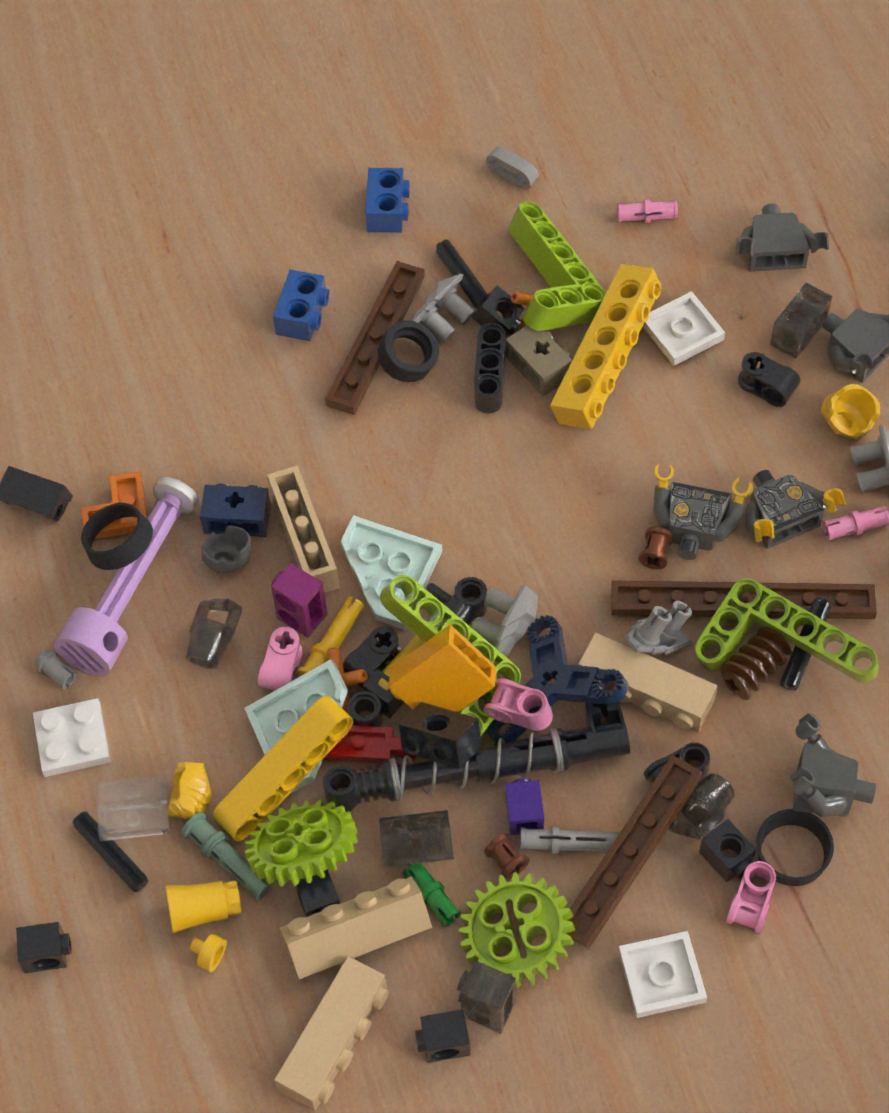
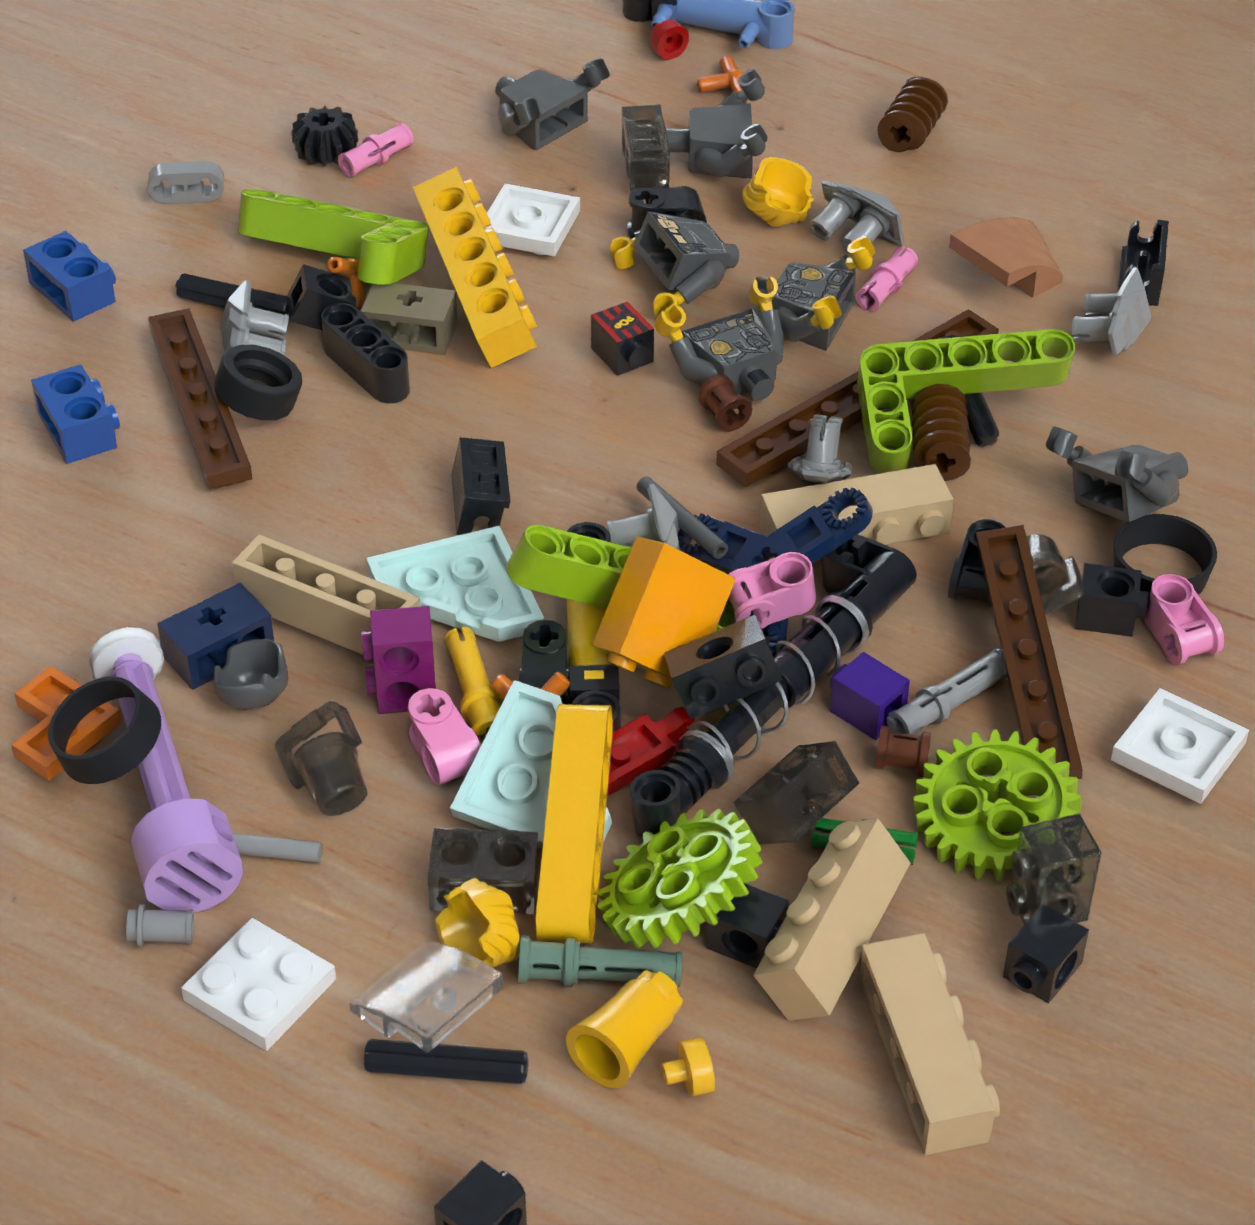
camera: 45 degrees left, 15 degrees down
none -> light grey bar [233,833,323,863]
none -> black gear [291,105,358,167]
none -> clear smoke brick [428,828,539,914]
none -> black hinge [451,437,511,535]
none -> black brick [591,301,654,376]
none -> dark grey torso [610,212,739,323]
none -> dark grey piece [637,477,728,559]

